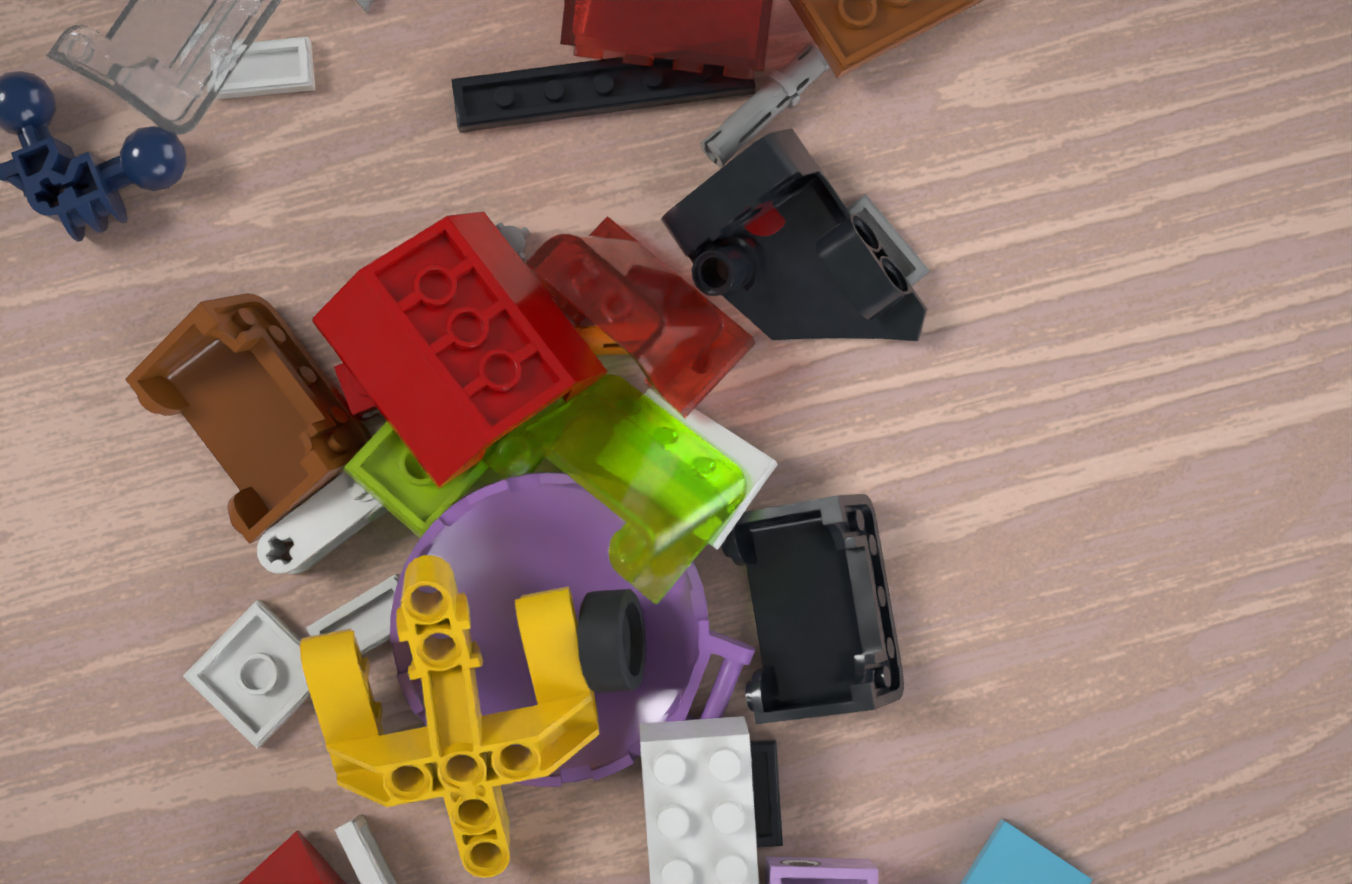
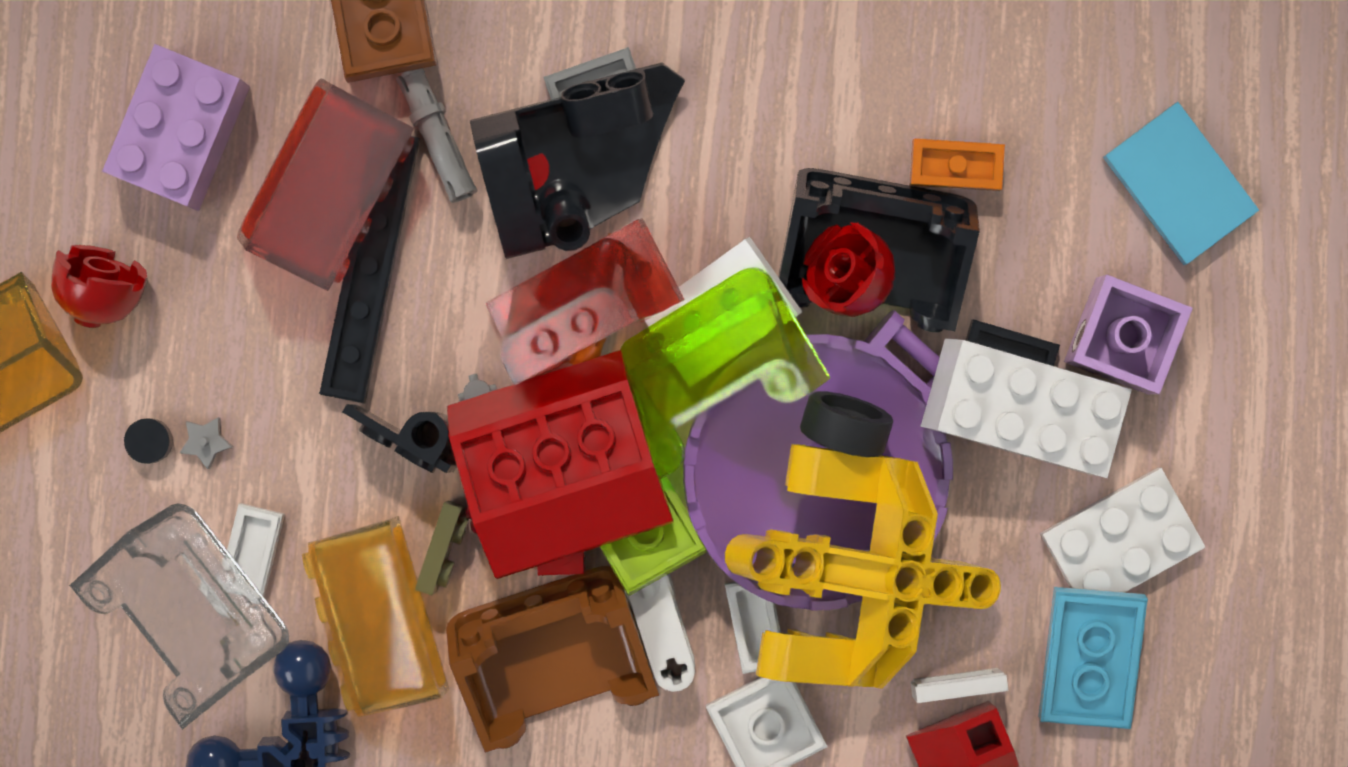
camera: 60 degrees left, 5 degrees up
none -> clear yellow windscreen [302,516,449,717]
none -> black piece [342,404,457,474]
none -> olive plate [415,501,469,596]
none -> red cylinder [802,223,896,317]
none -> orange plate [909,138,1005,191]

